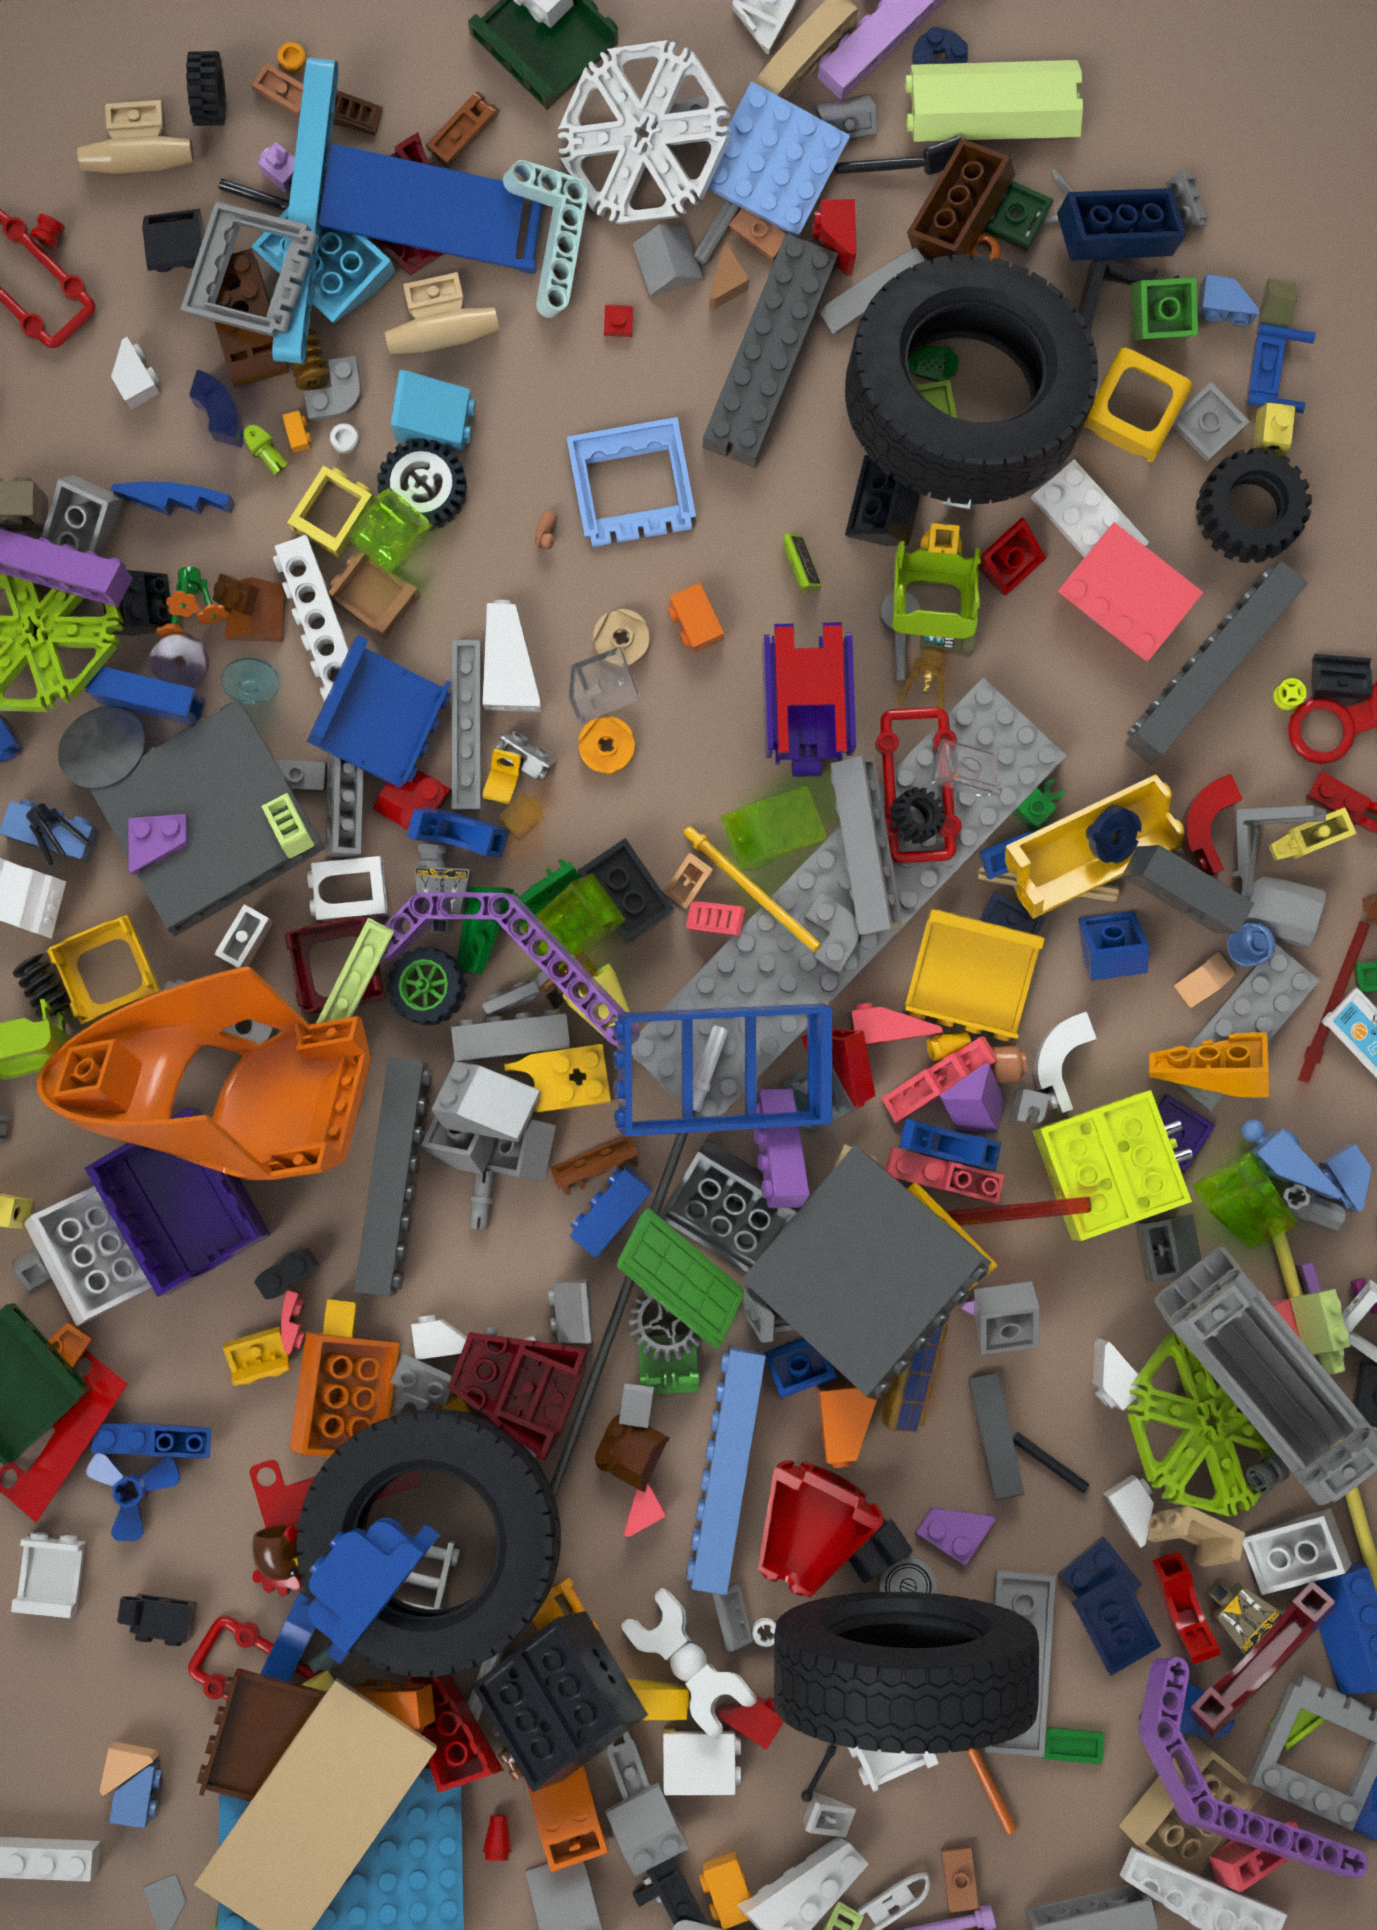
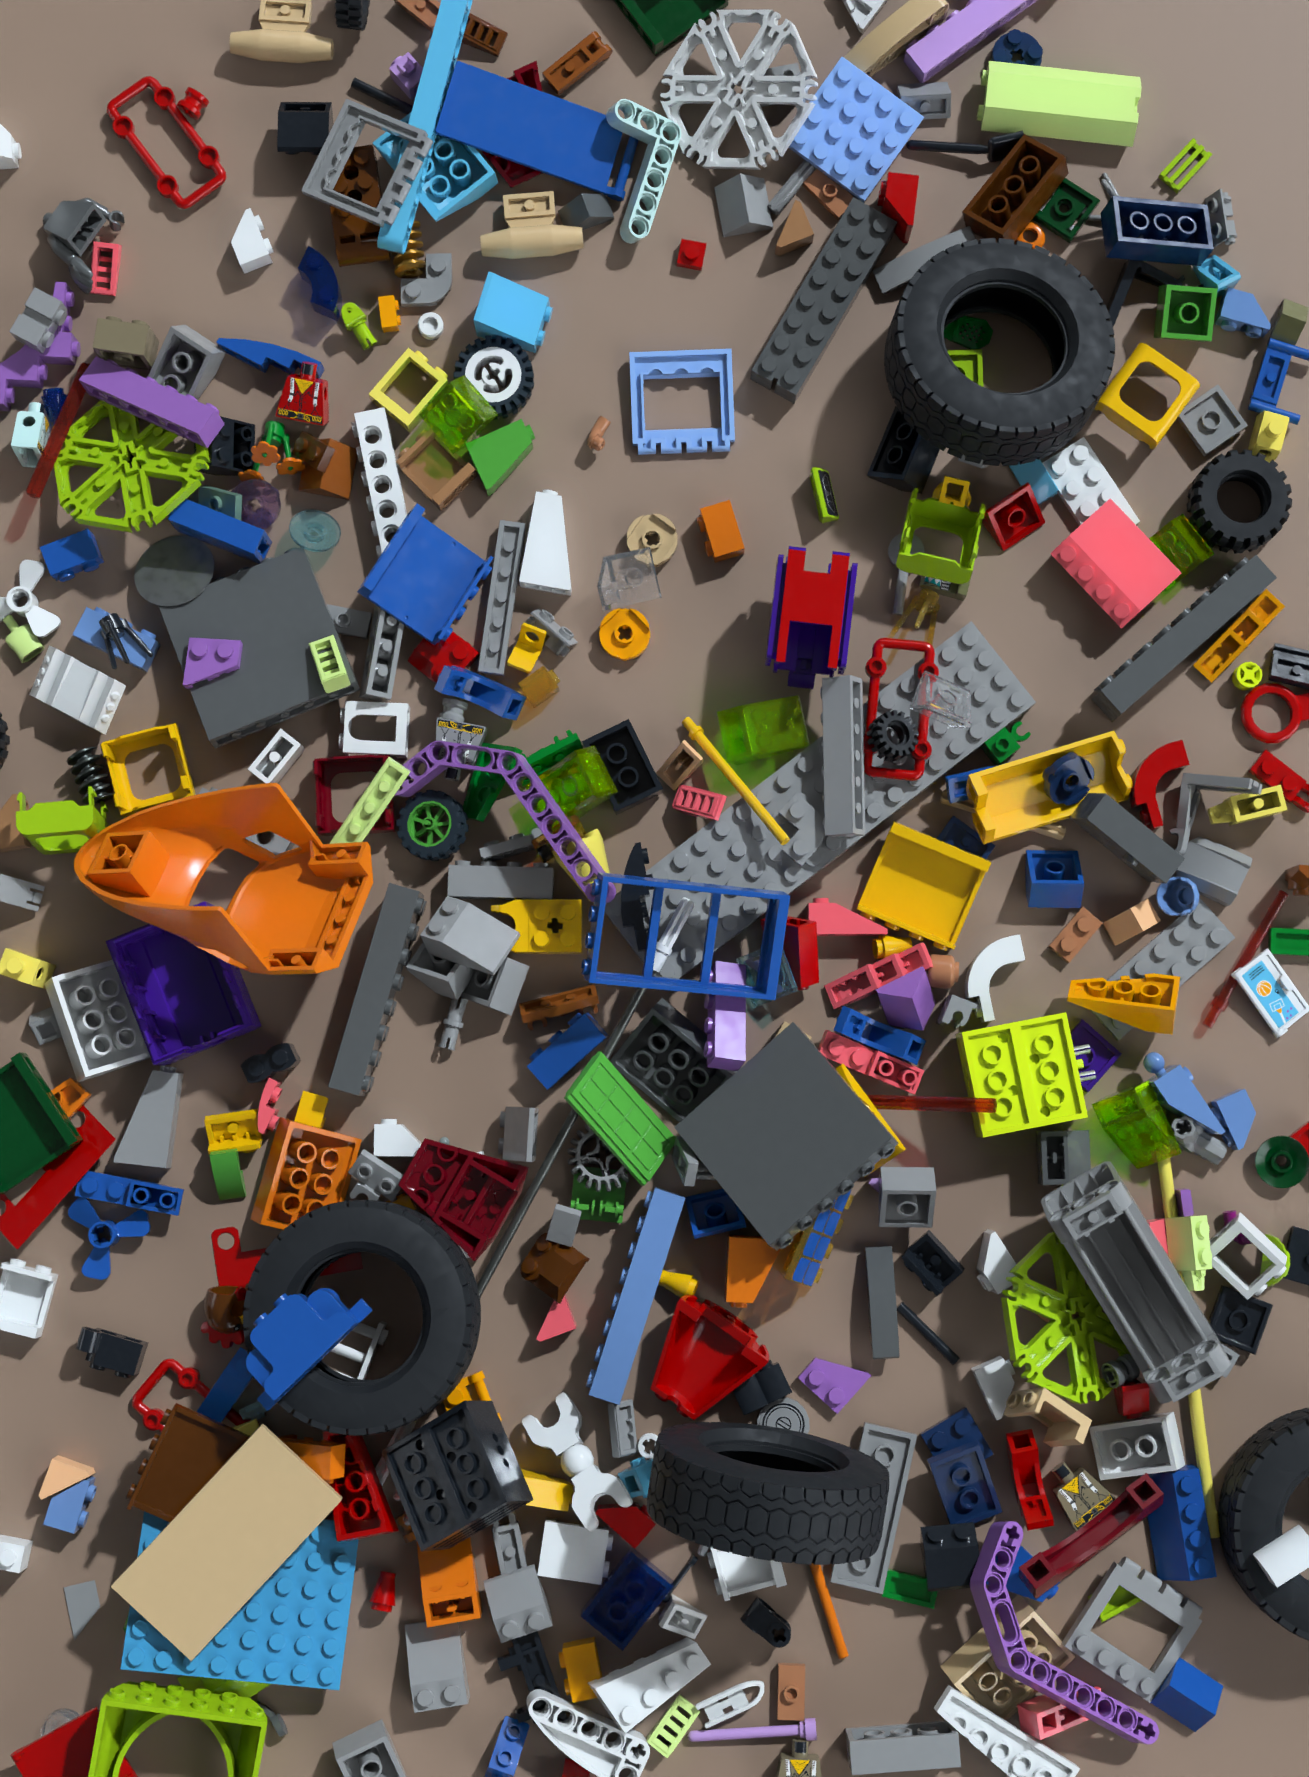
camera: 15 degrees right, 0 degrees up
none -> light grey slope [114,1066,183,1168]
none -> sand green plate [198,485,242,520]
none -> bright green slope [210,1149,247,1200]
none -> red torso [275,361,329,426]
none -> bright green slope [465,419,535,496]
none -> dark grey slope [558,193,614,230]
none -> clear blue brick [581,1546,673,1651]
none -> medium azure brick [618,1456,653,1498]
none -> black slope [621,842,654,952]
none -> yellow cone [658,1270,699,1298]
none -> black piece [740,1597,791,1648]
none -> black bracket [901,1230,965,1296]
none -> black slope [920,1522,979,1592]
none -> medium azure slope [1009,459,1059,505]
none -> nougat plate [1048,906,1103,963]
none -> red slope [1113,1377,1150,1419]
none -> clear neon green slope [1149,514,1214,591]
none -> lime tile [1158,138,1212,193]
none -> medium azure slope [1193,255,1241,297]
none -> light orange slope [1193,589,1285,683]

